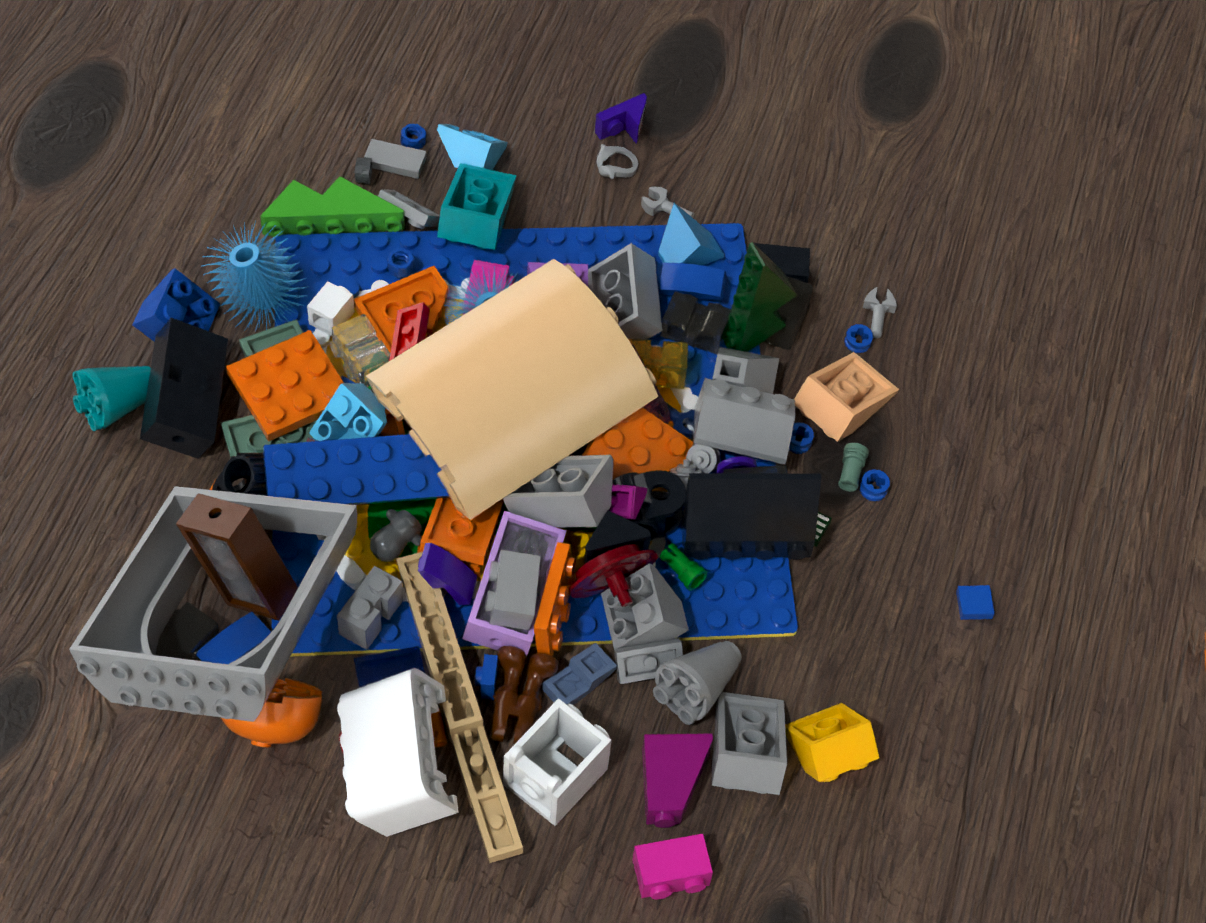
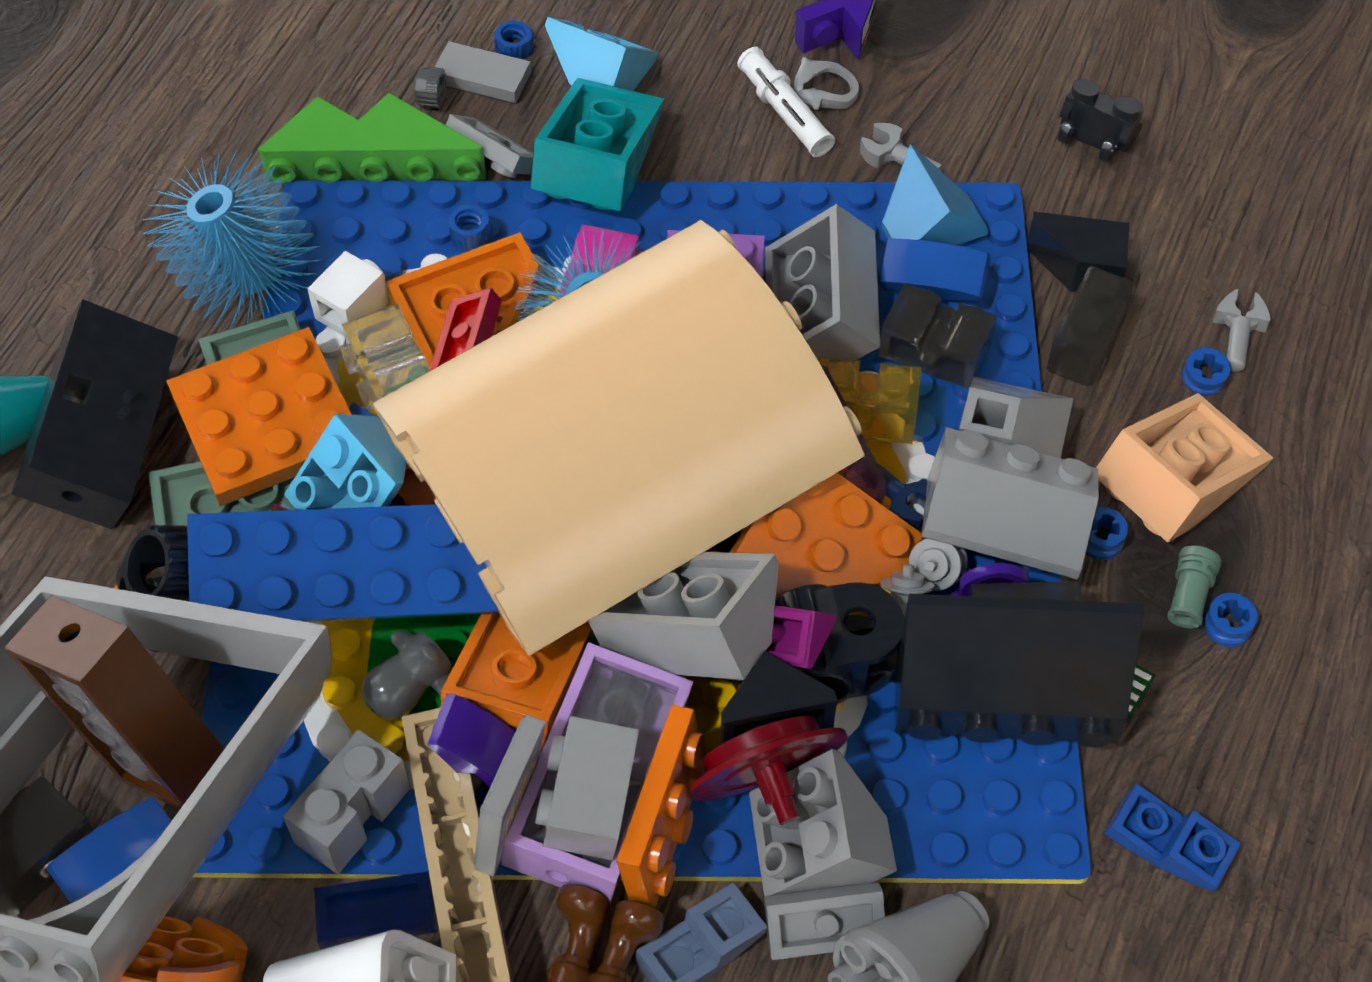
camera: 10 degrees right, 0 degrees up
blue slope [132,268,220,342] -> none
blue plate [475,654,498,700] -> none
green pin [660,543,707,591] -> none
dark green slope [723,242,797,352] -> none
none -> light grey tile [473,714,546,876]
none -> white pin [737,47,835,158]
none -> black piece [1057,79,1144,162]
none -> blue slope [1103,783,1241,892]

